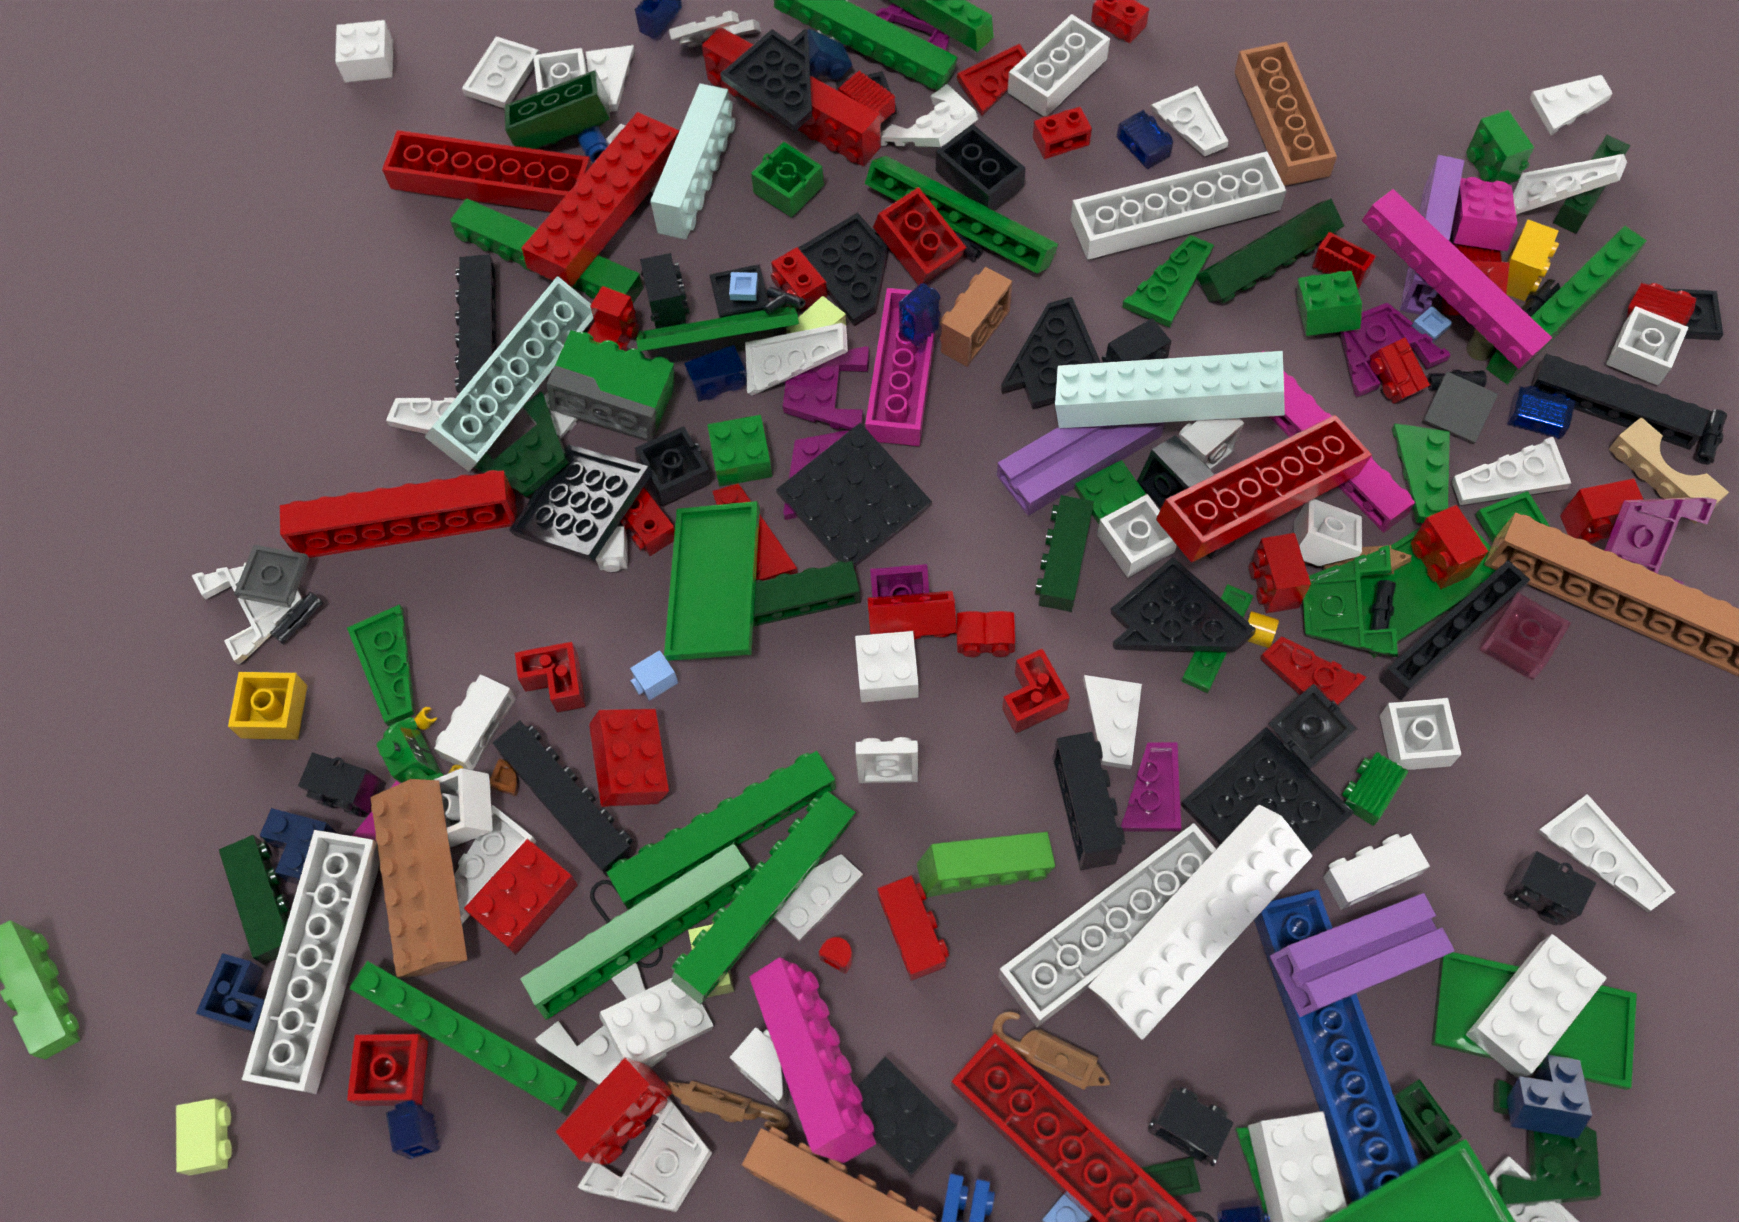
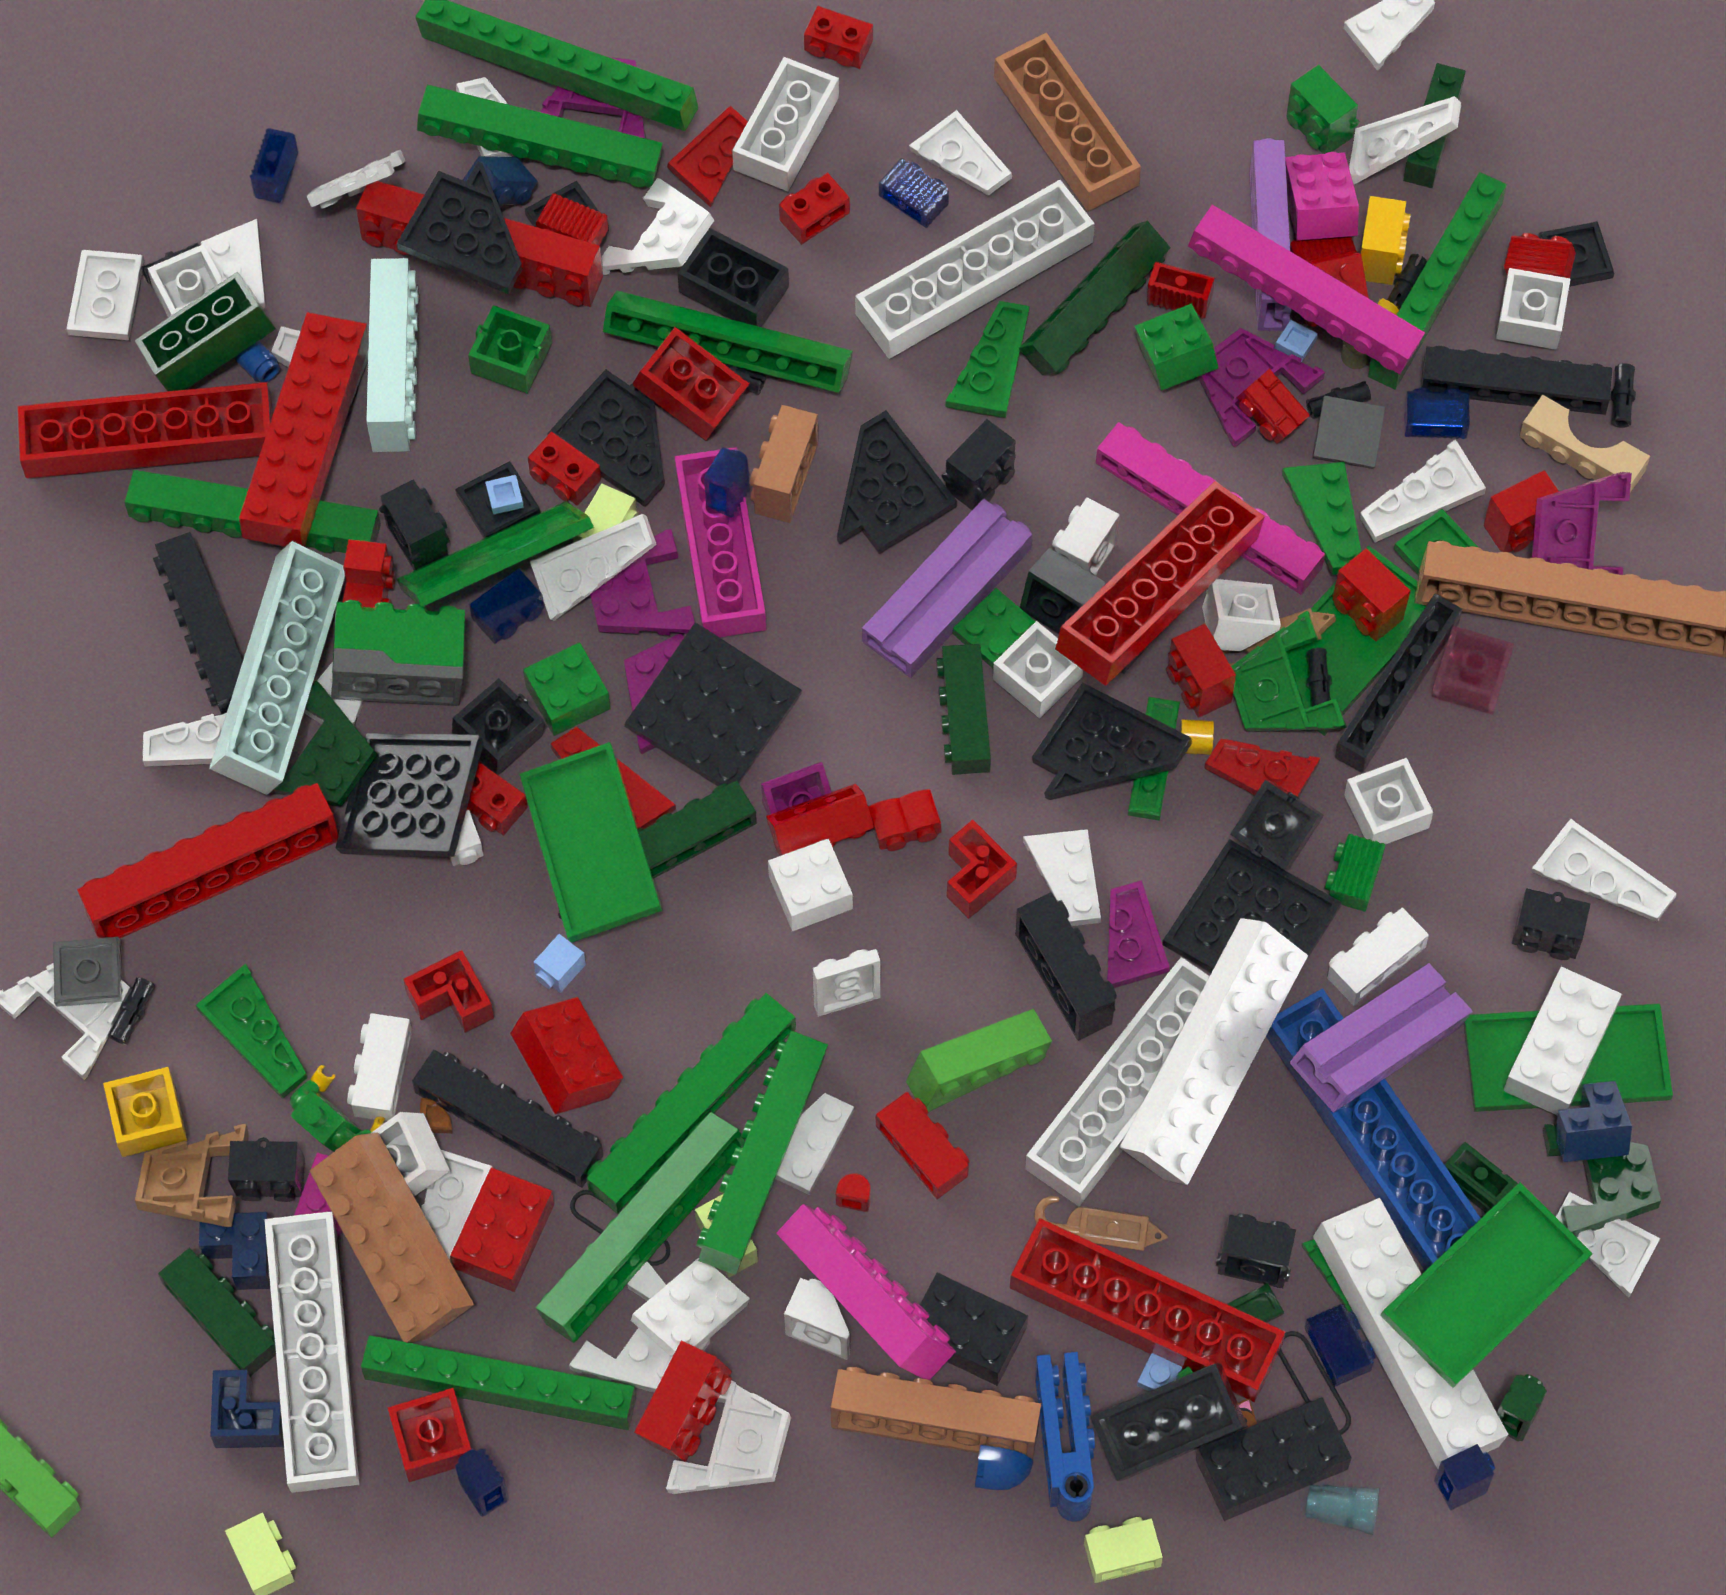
camera: 20 degrees left, 0 degrees up
medium nougat plate [667,1081,790,1130] -> none
black piece [764,287,805,315] -> none
light aqua brick [1055,351,1285,428] -> none
none -> medium nougat wing [135,1124,249,1227]

